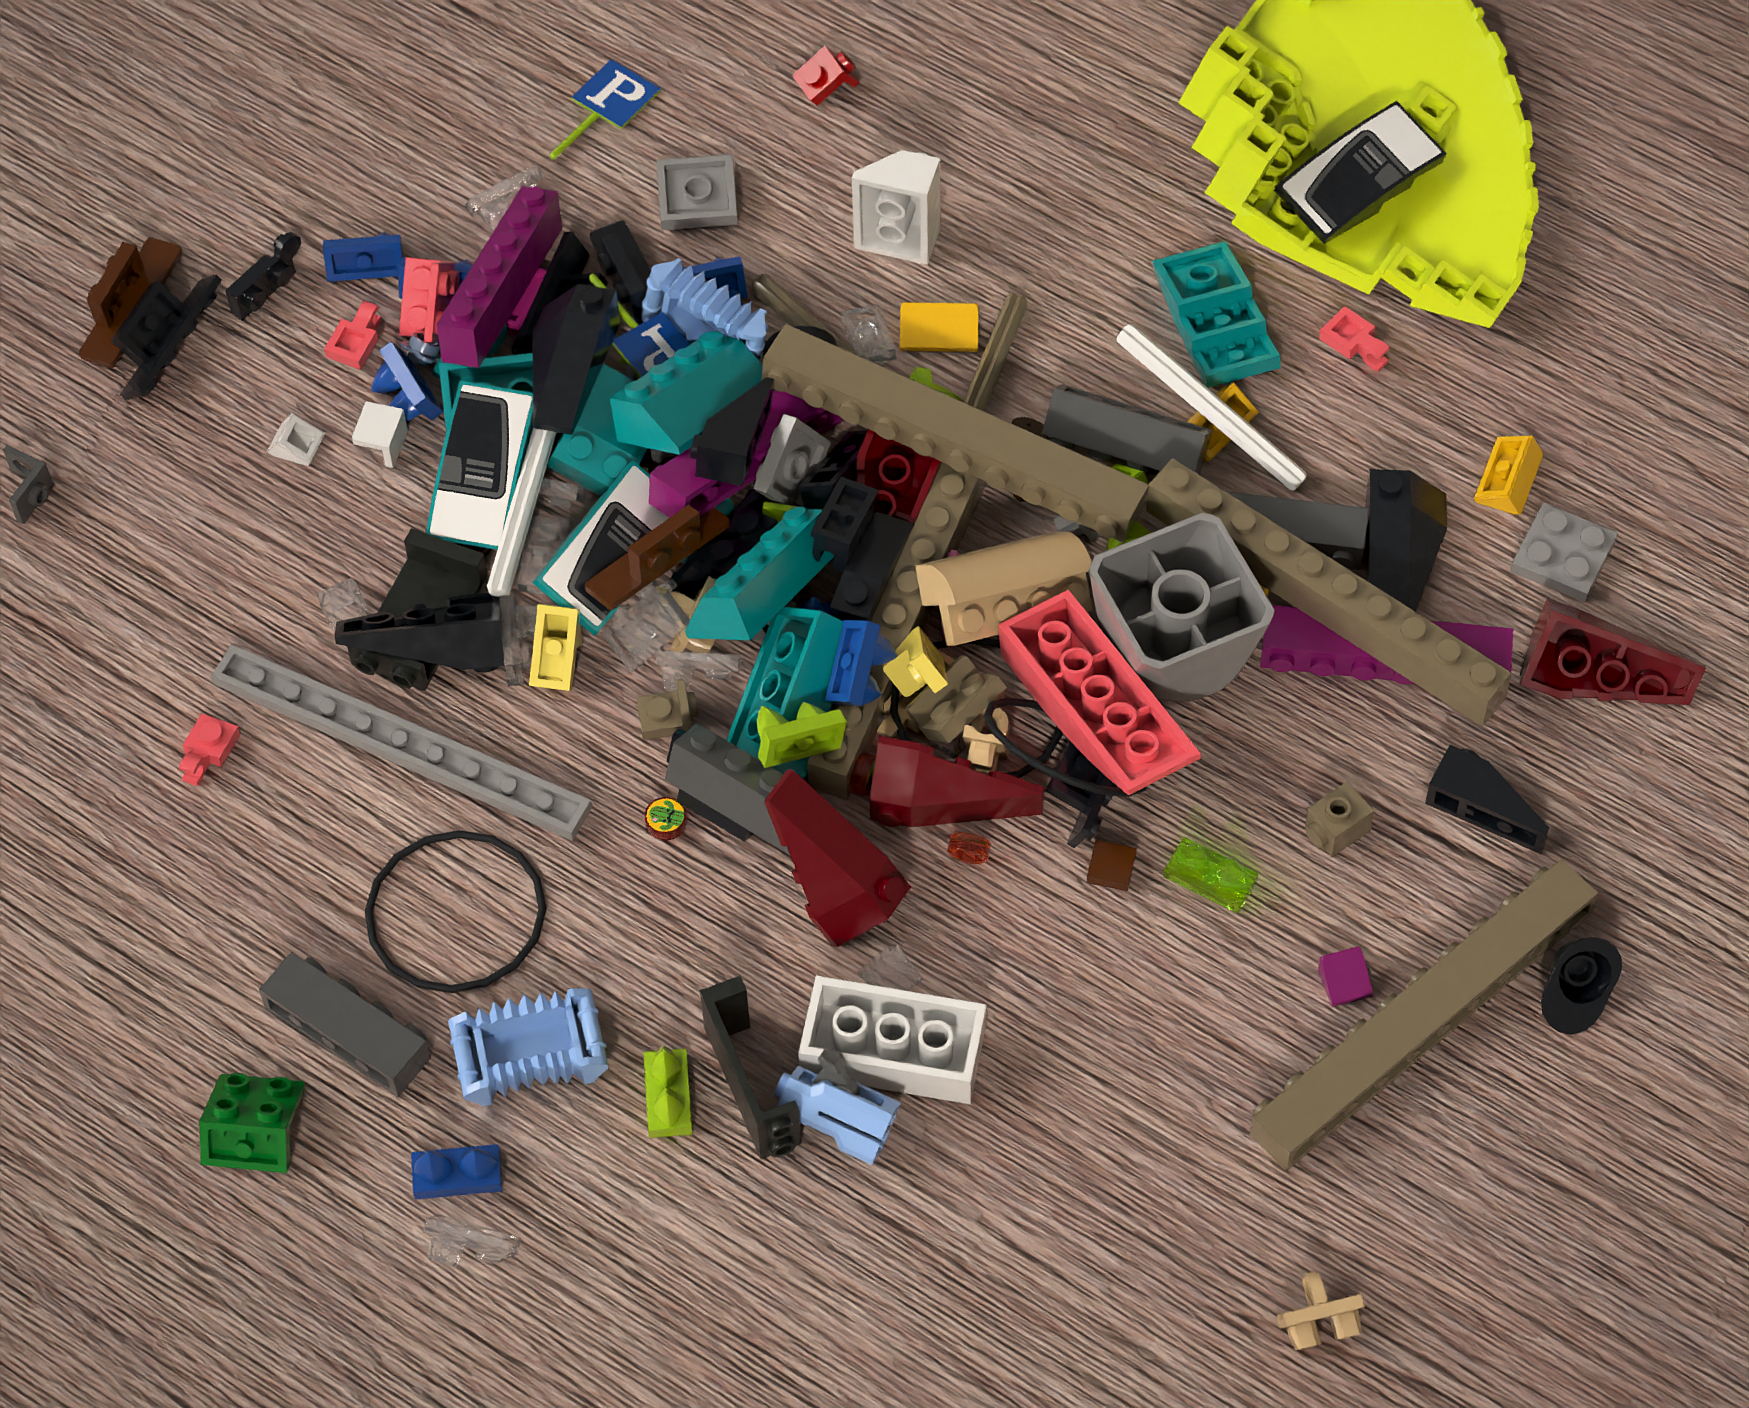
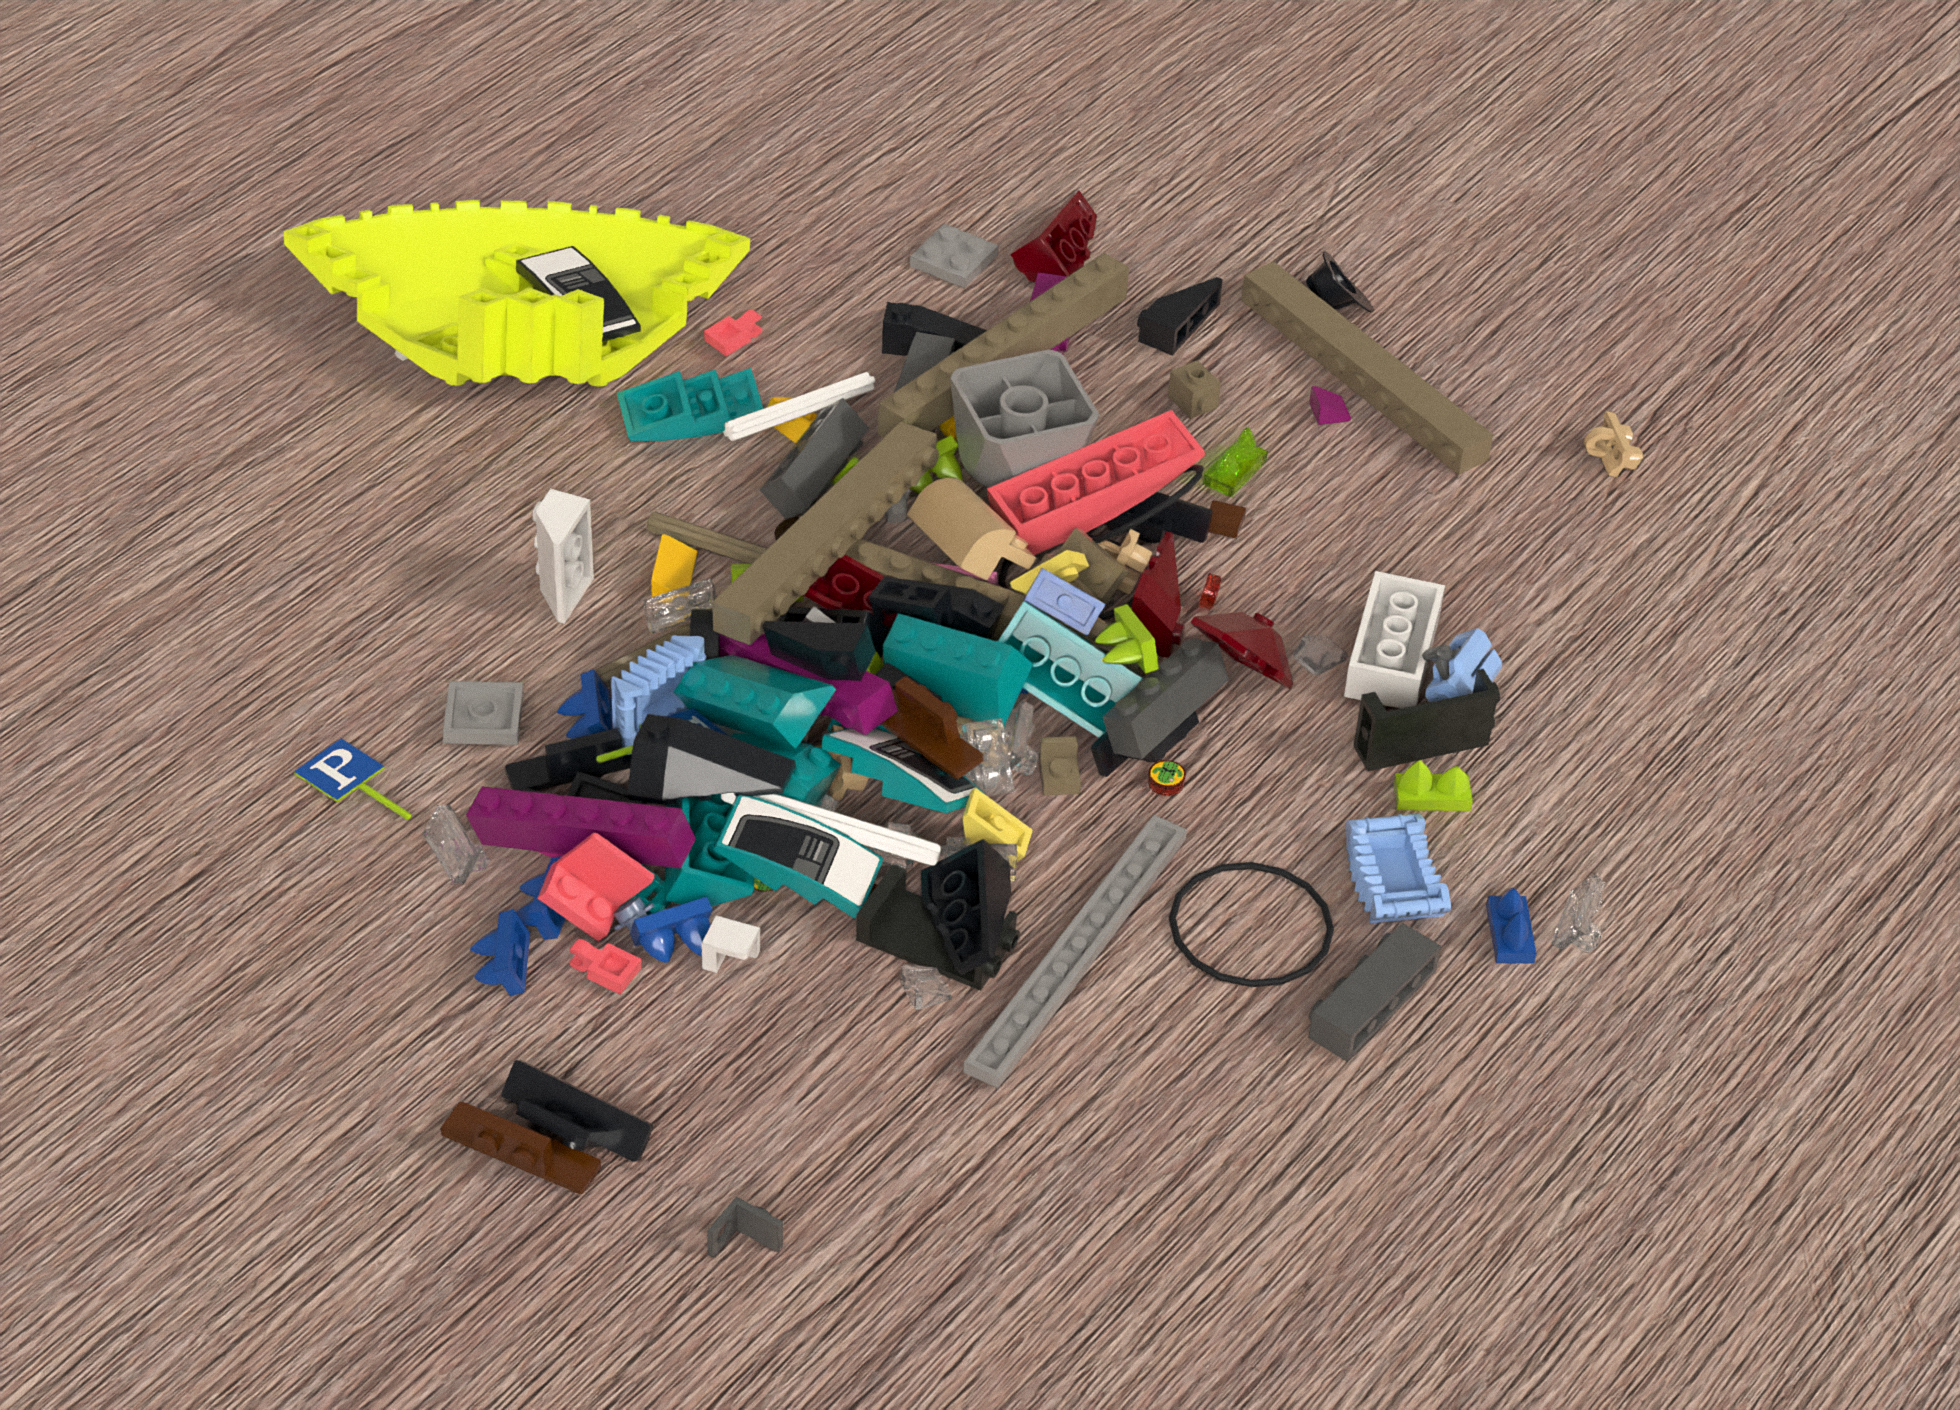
camera: 90 degrees left, 15 degrees down
coral plate [179,713,240,786] -> none
green bracket [199,1073,305,1173] -> none
black hinge [225,232,301,321] -> none
white slope [267,413,325,466] -> none
bracket [792,46,860,106] -> none
yellow slope [1474,435,1543,515] -> none

